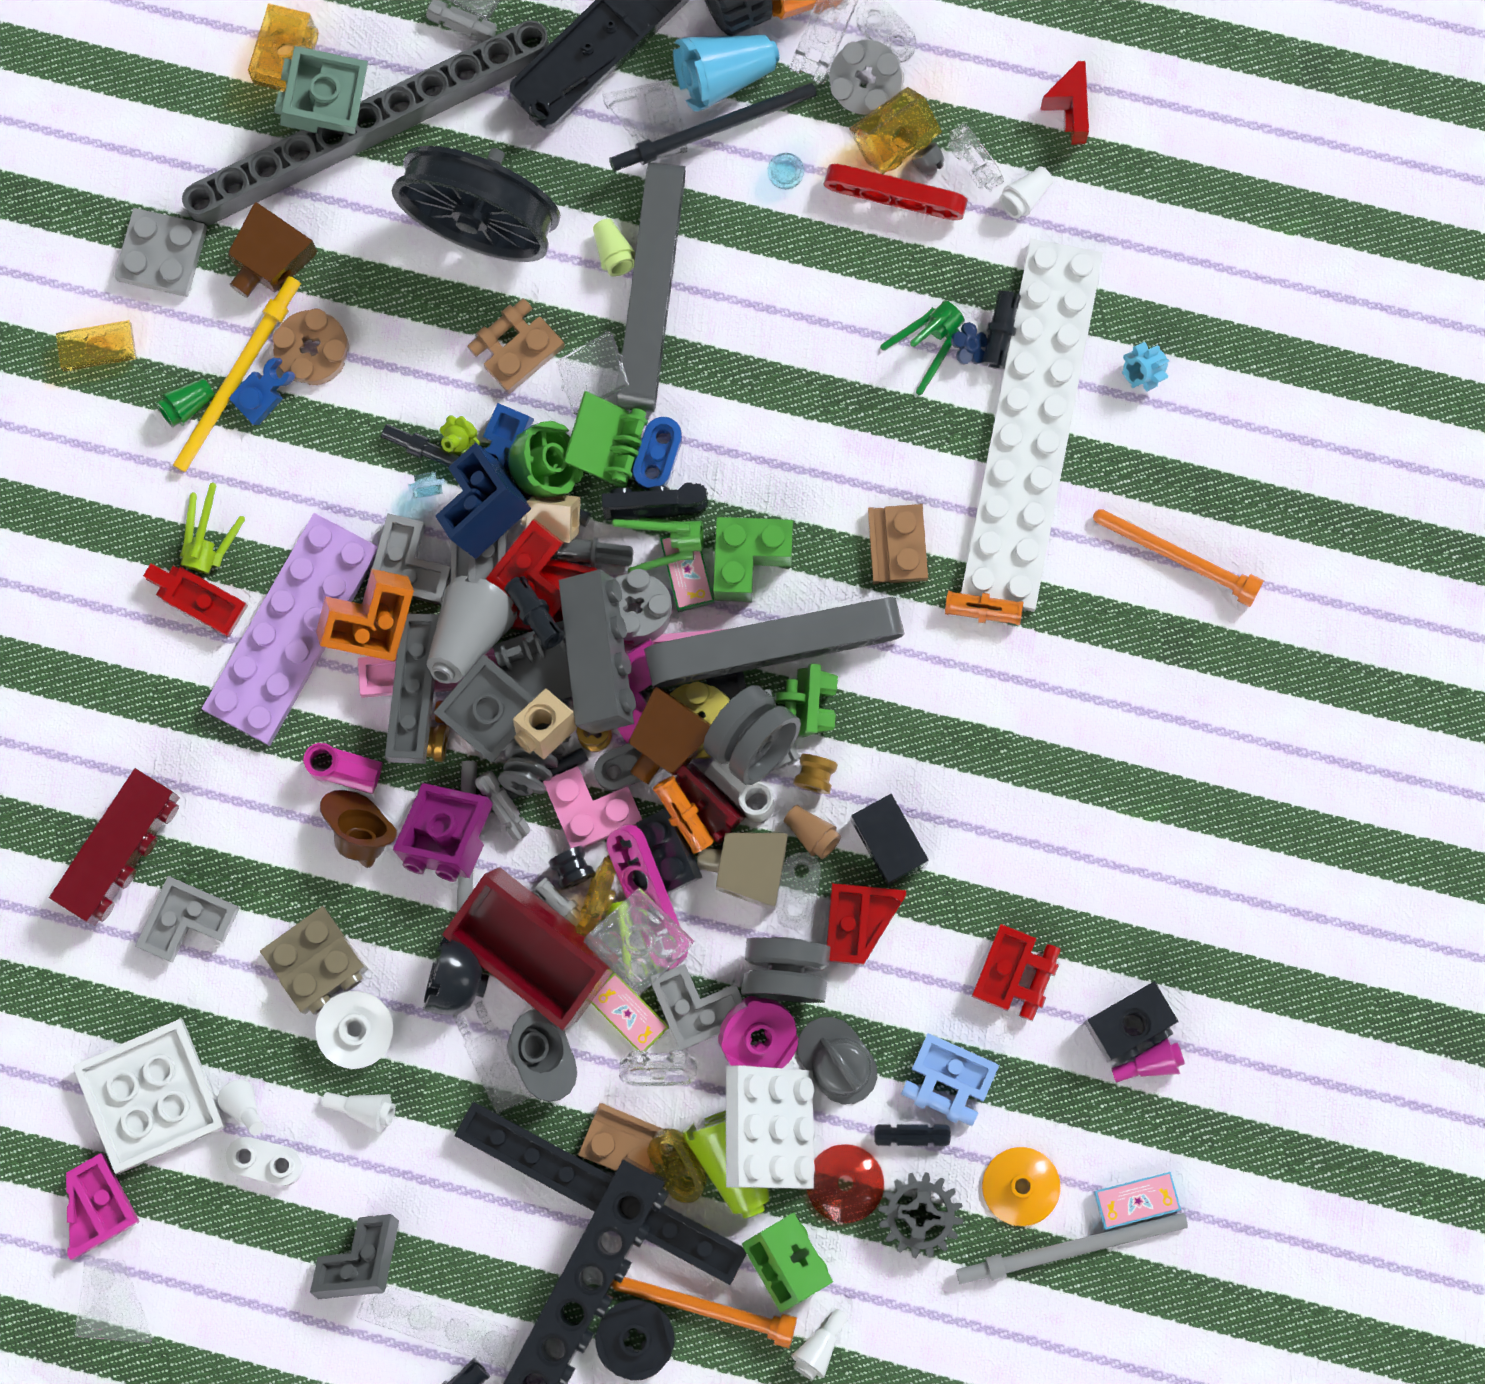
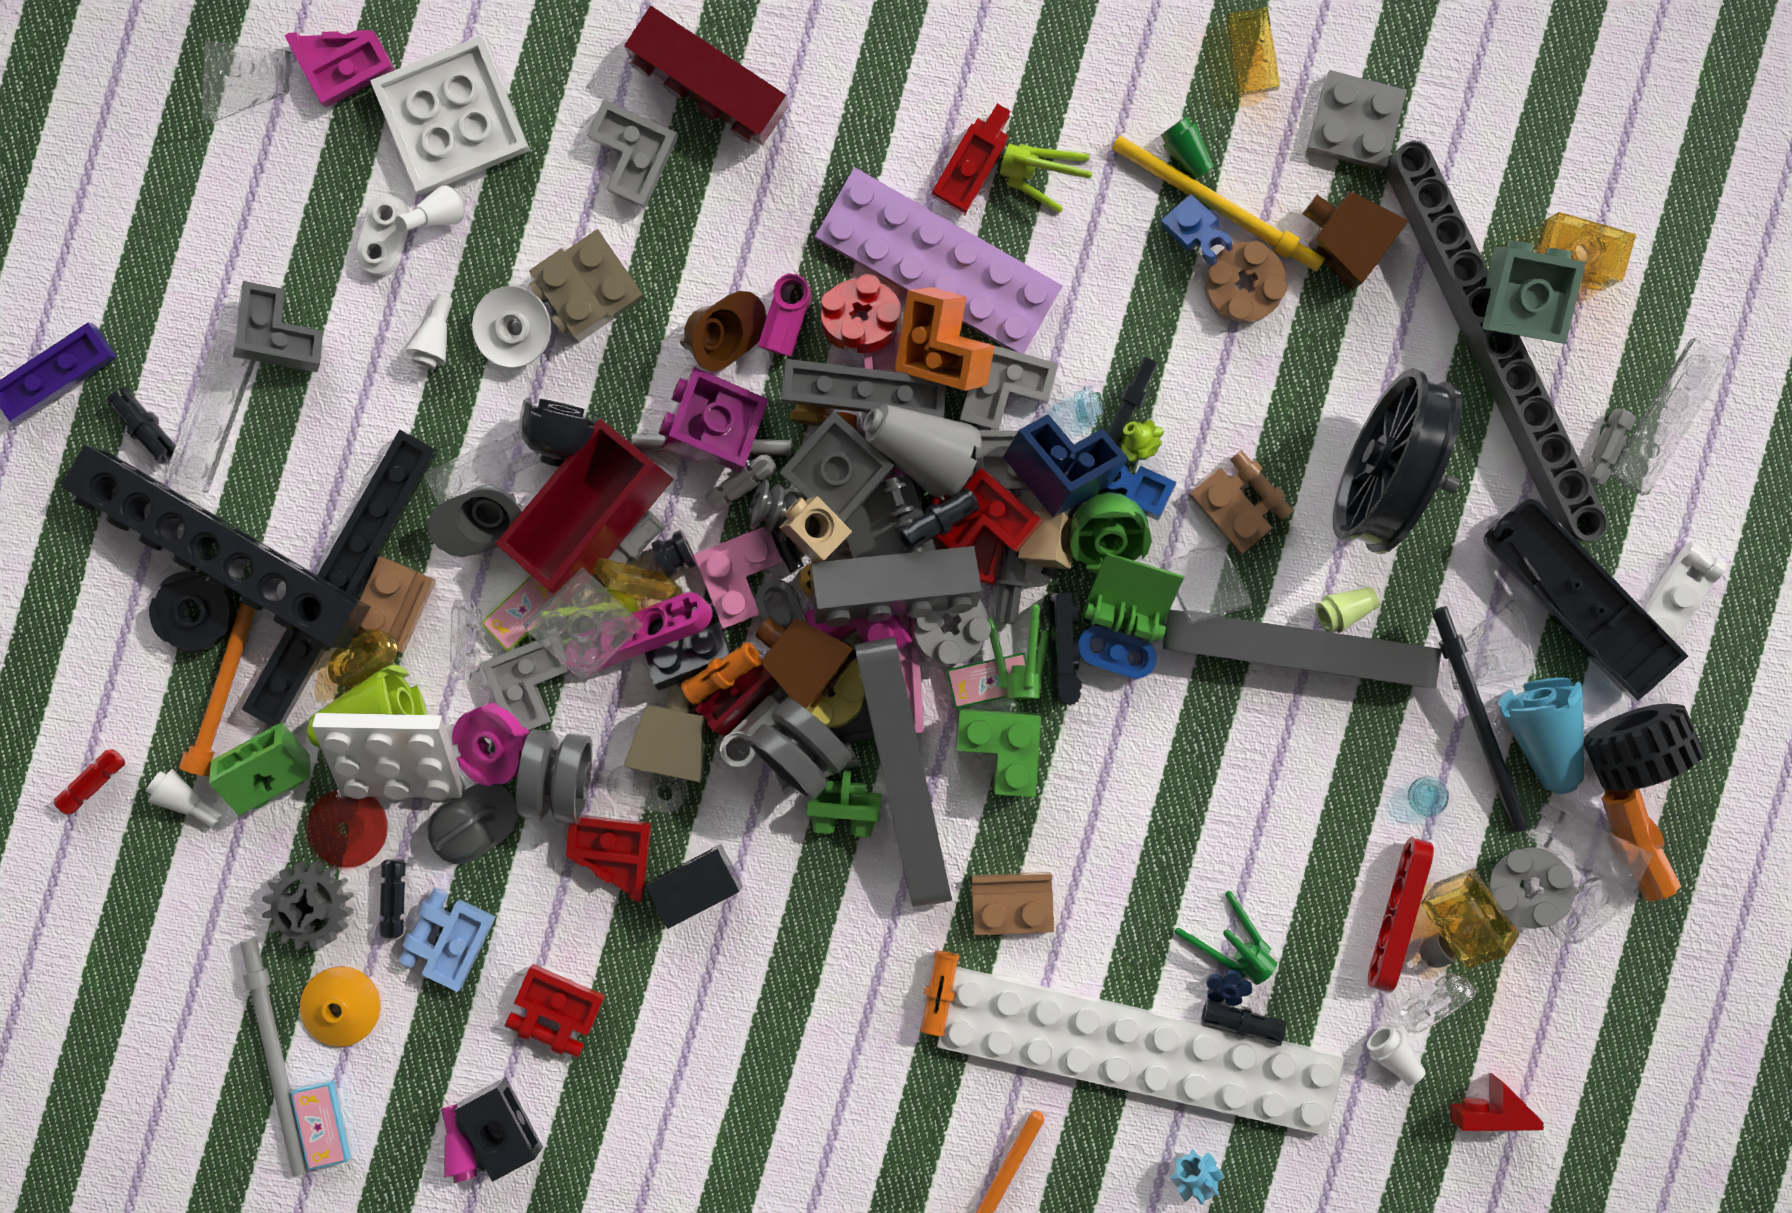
camera: 85 degrees right, 10 degrees up
medium nougat cone [783,805,841,859] -> none
pearl gold wheel [793,754,838,794] -> none
none -> plate [821,274,901,354]

